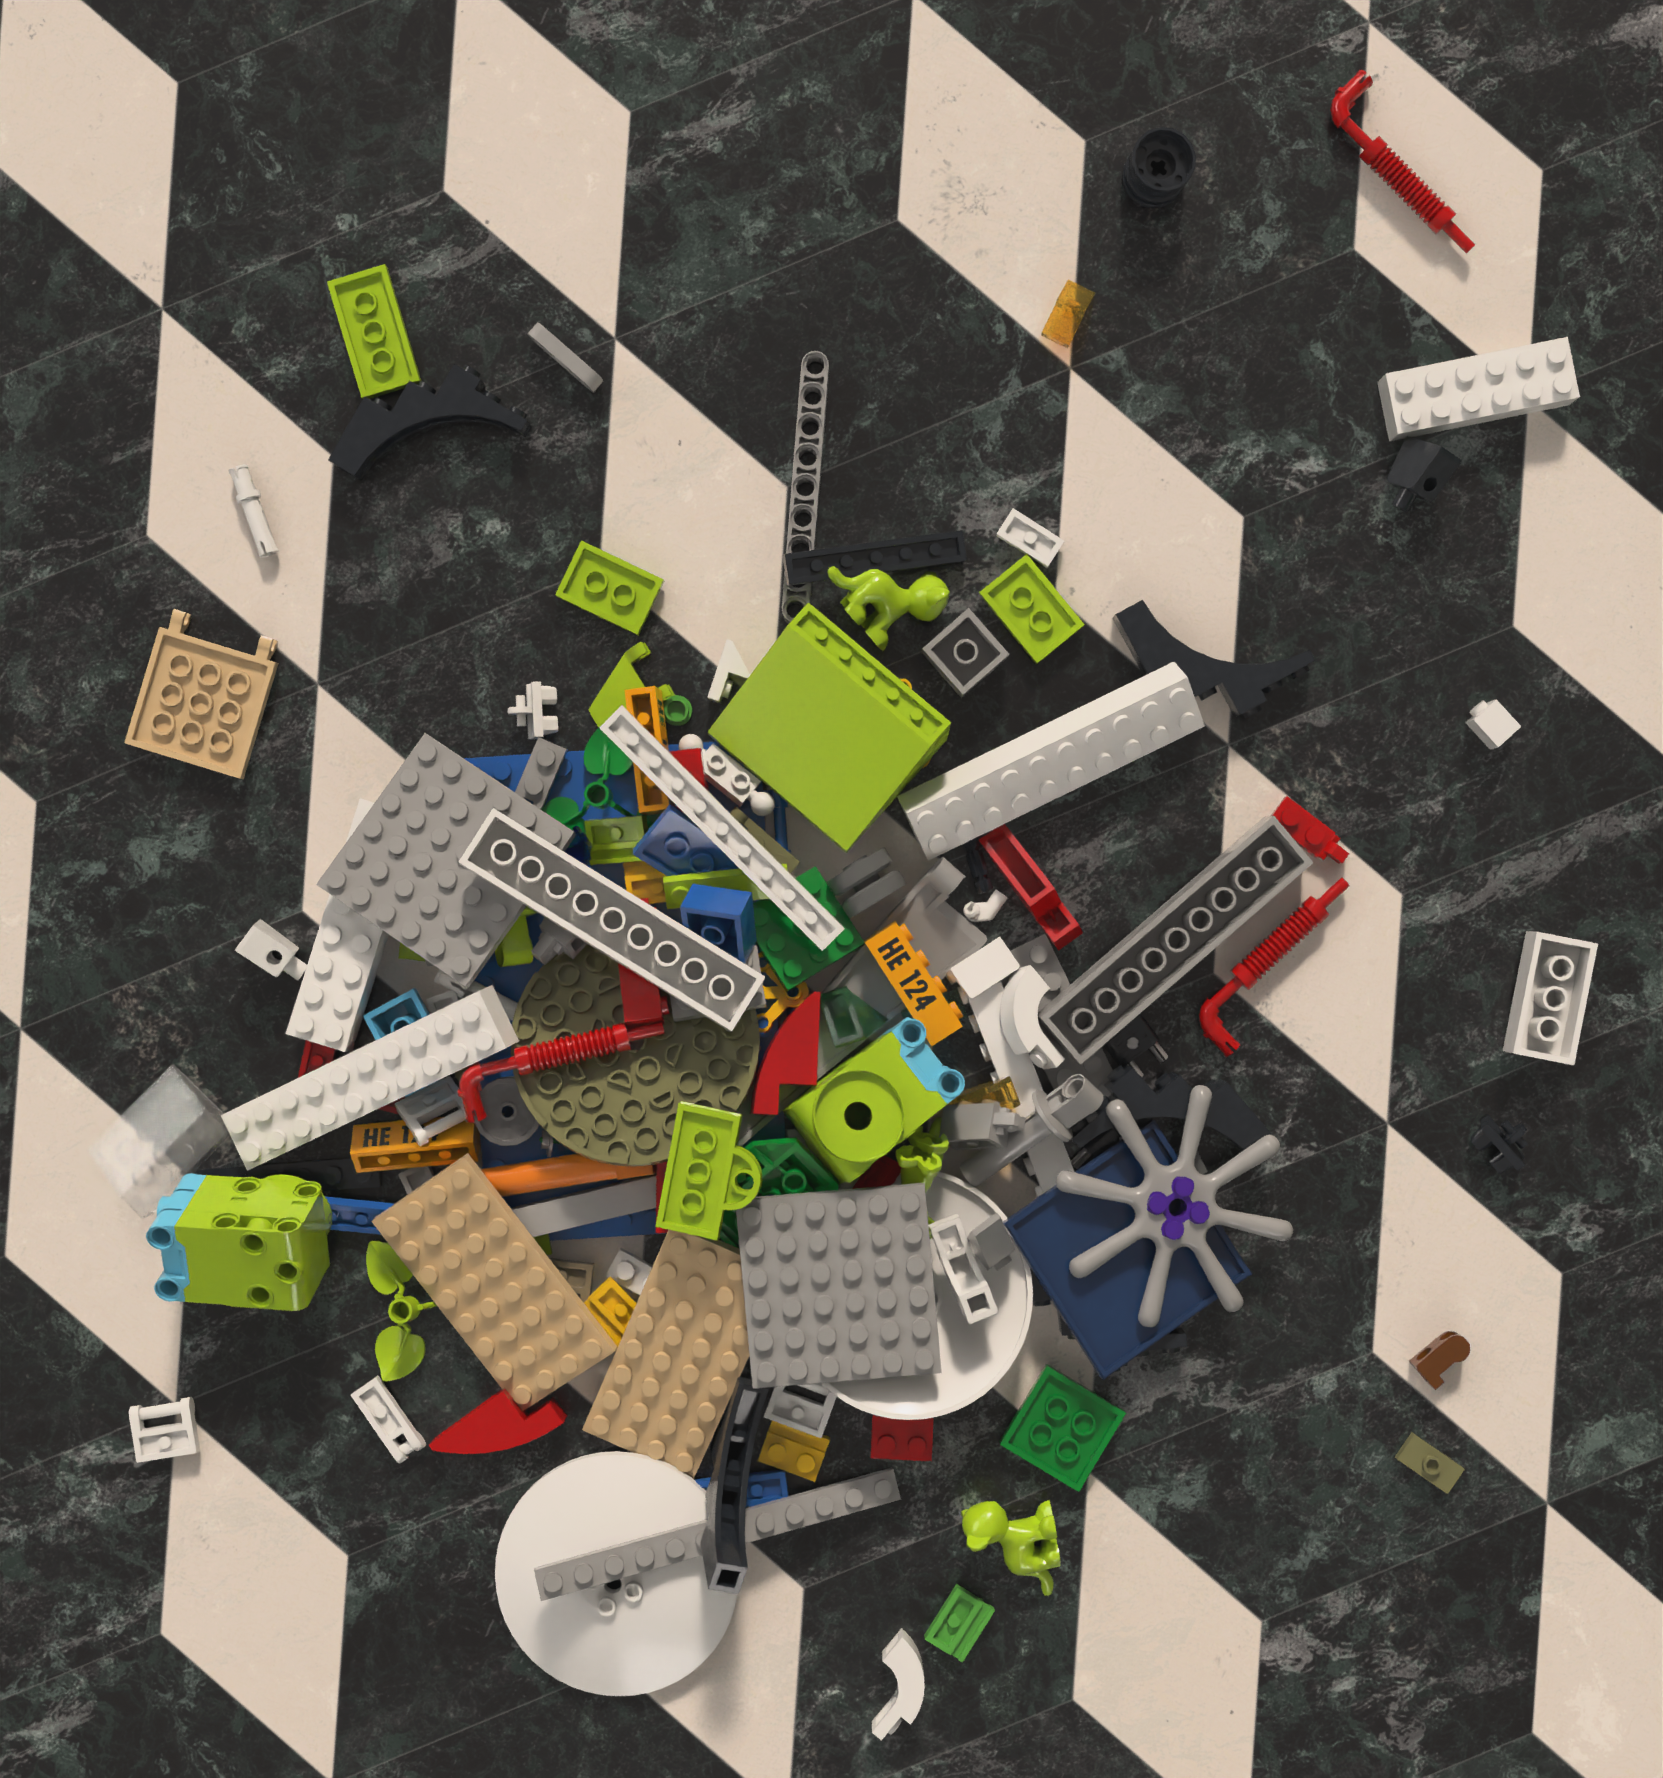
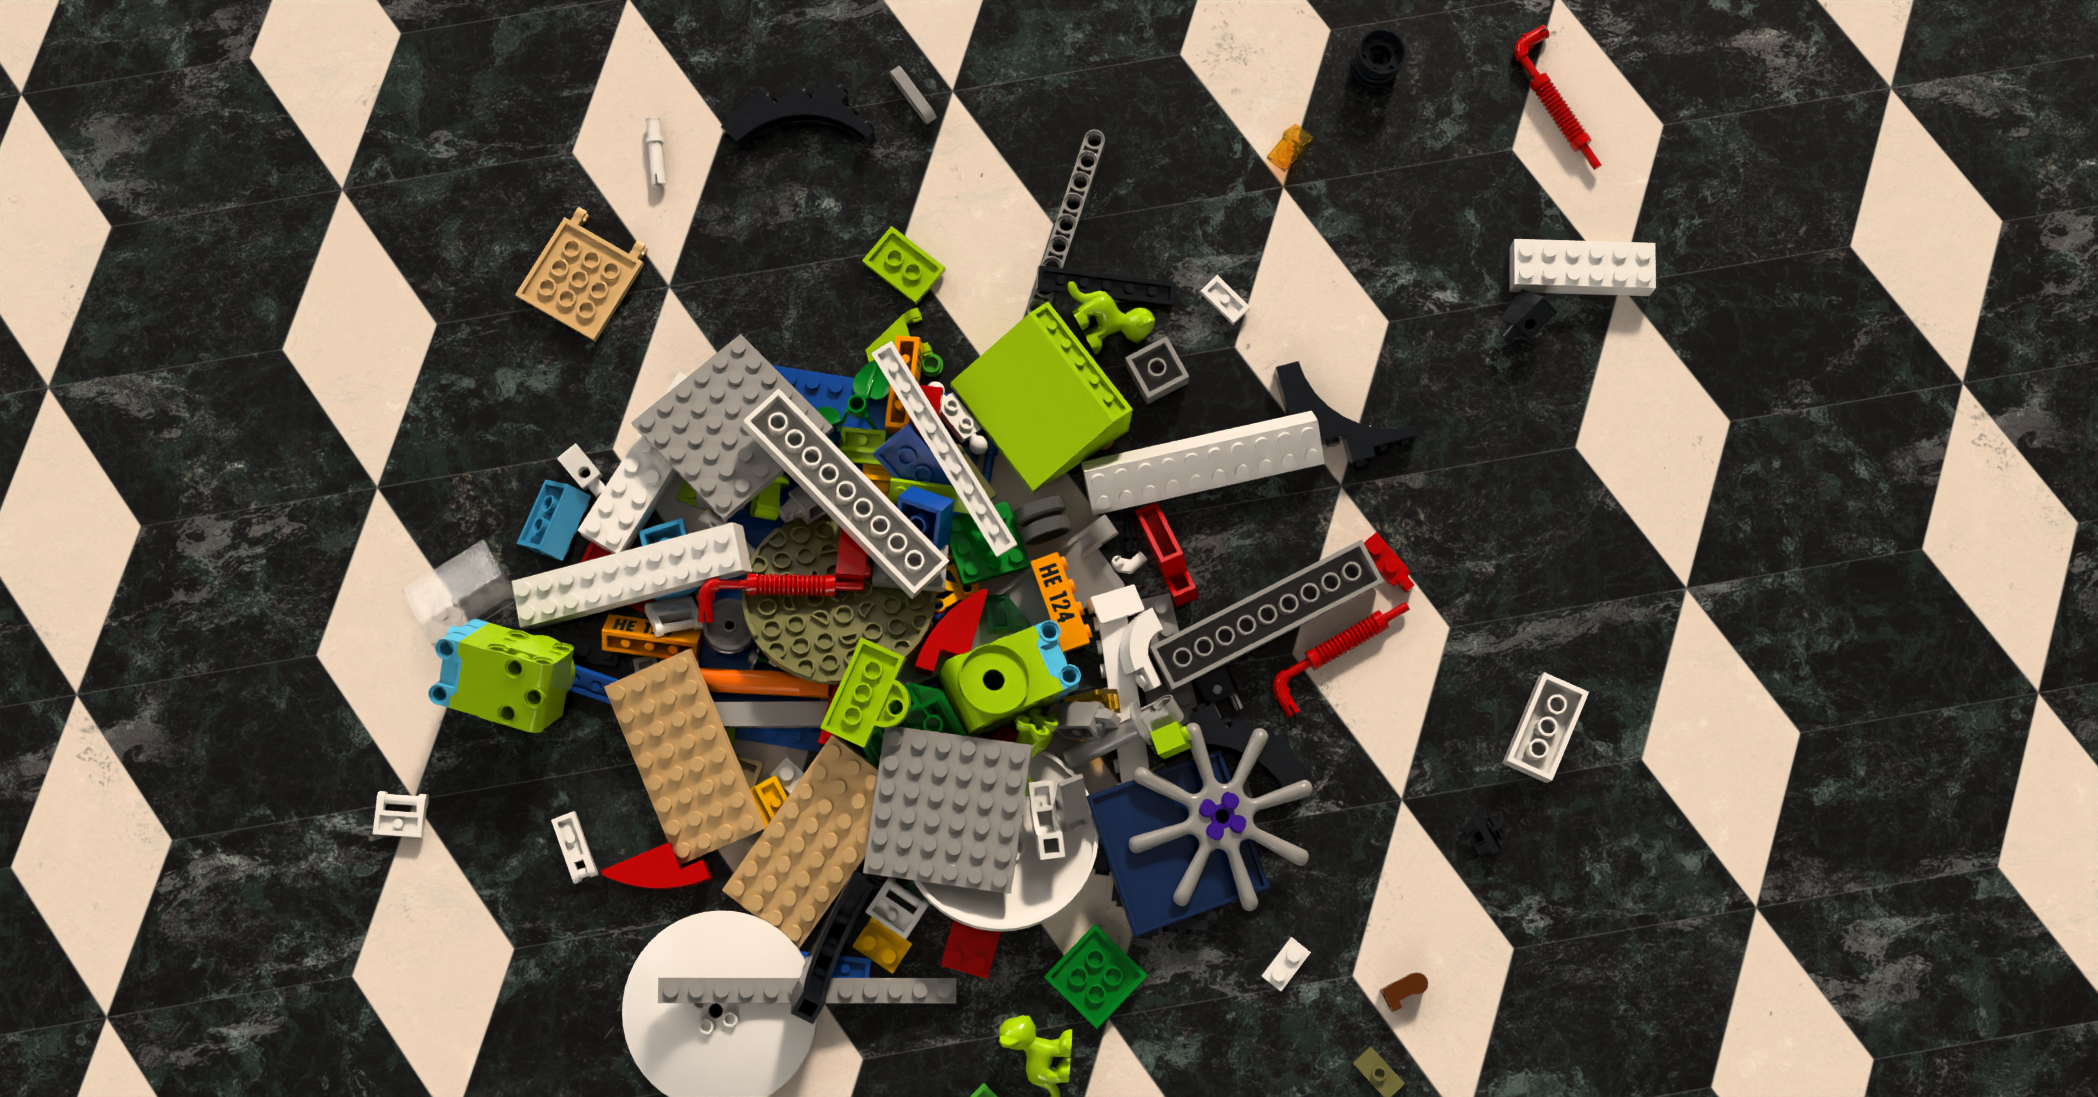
camera: 20 degrees right, 10 degrees down
lime plate [327,264,421,399] -> none
lime plant [366,1241,437,1381] -> none
white hips [508,682,558,739] -> none
light grey plate [515,737,568,810] -> none
white slope [707,639,750,704] -> none
lime plate [979,554,1085,664] -> none
white brick [1465,699,1521,749] -> none
none -> dark azure slope [516,480,591,561]
none -> lime brick [1150,721,1191,759]
none -> white plate [1261,937,1311,992]

